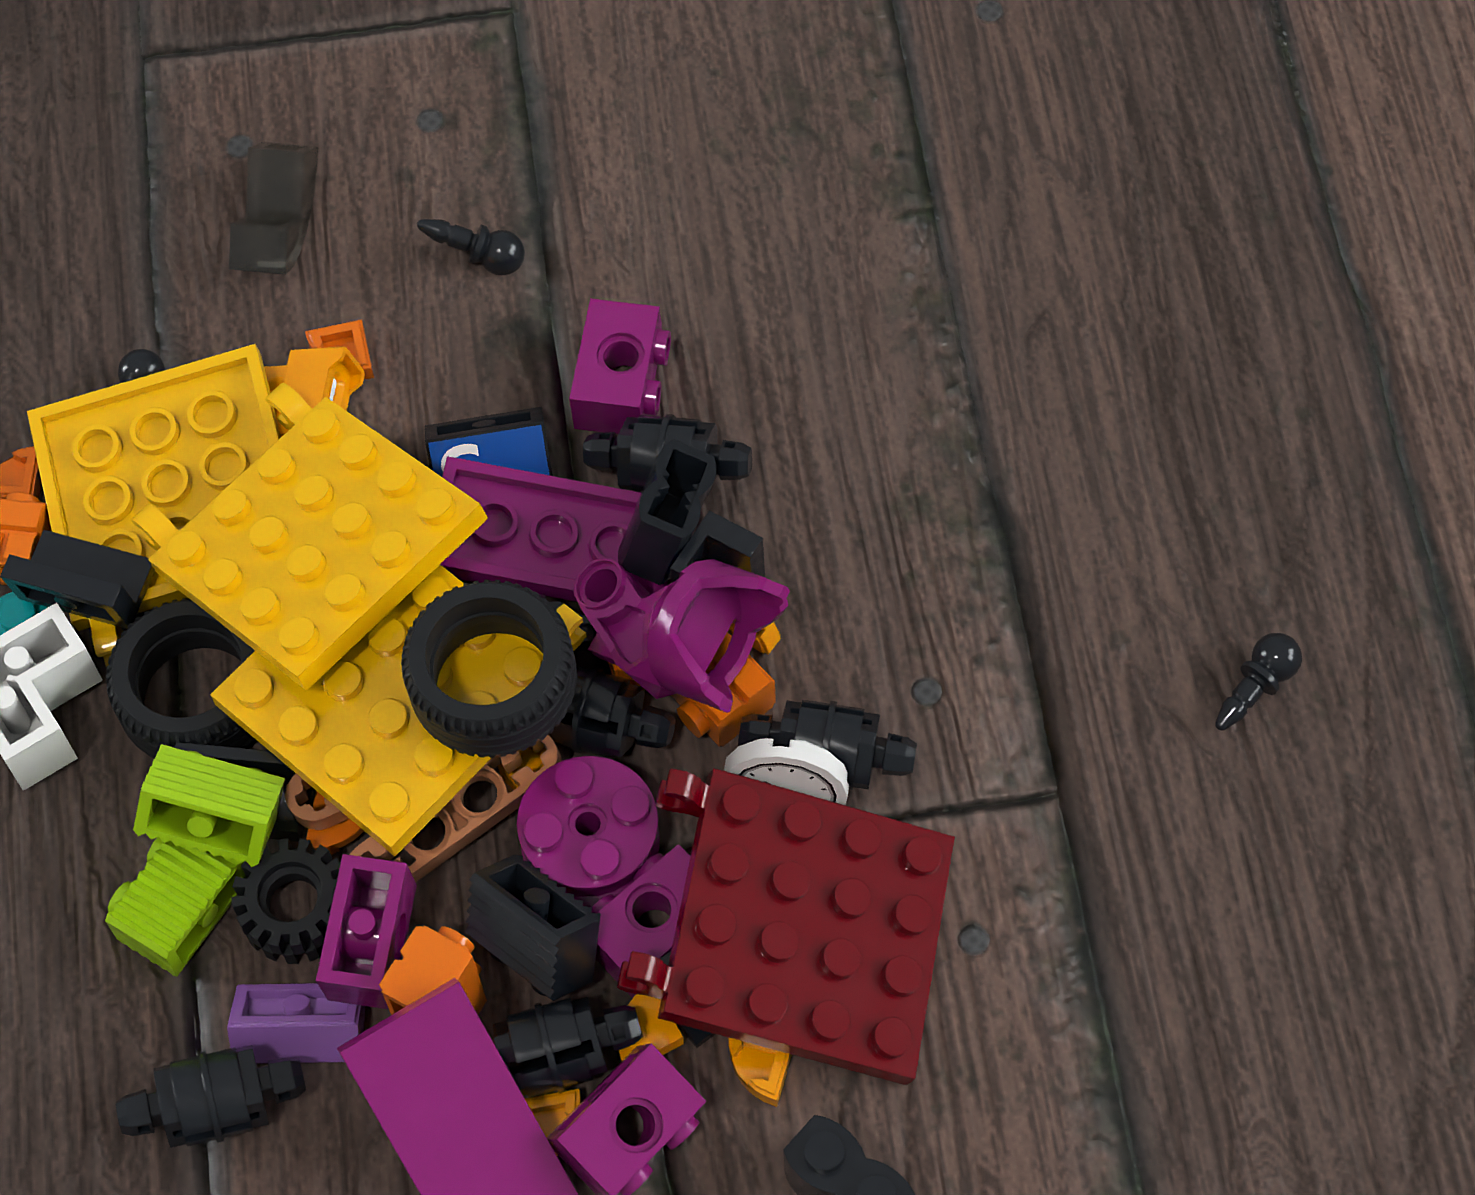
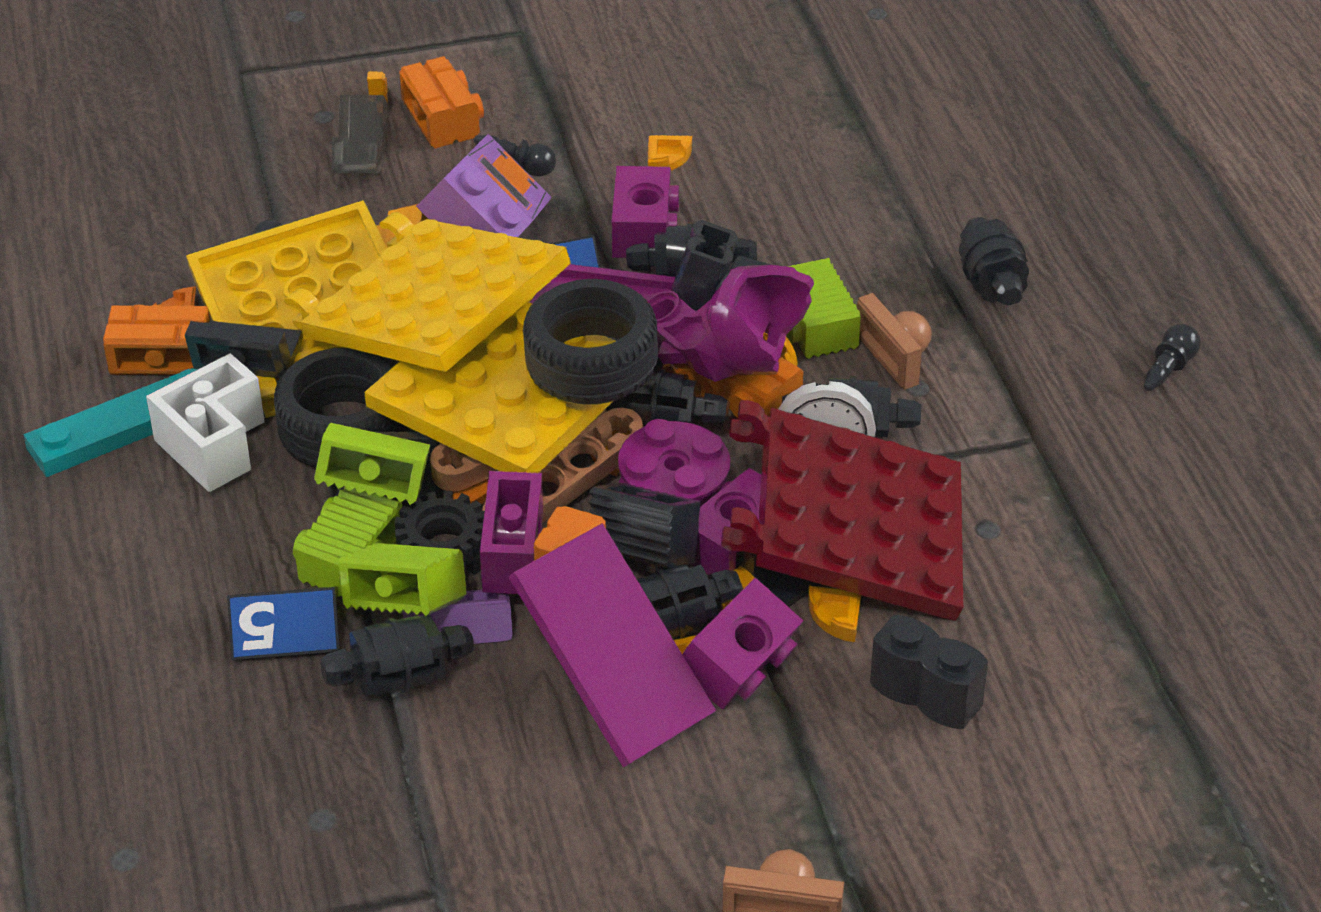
camera: 10 degrees left, 20 degrees down
none -> blue panel [227,586,340,660]
none -> lime brick [339,543,467,616]
none -> light orange tile [367,71,388,114]
none -> orange brick [399,56,484,149]
none -> medium lavender slope [416,134,552,237]
none -> light orange tile [648,135,692,171]
none -> lime brick [786,258,861,359]
none -> nougat tile [857,293,932,390]
none -> black piece [959,216,1029,306]

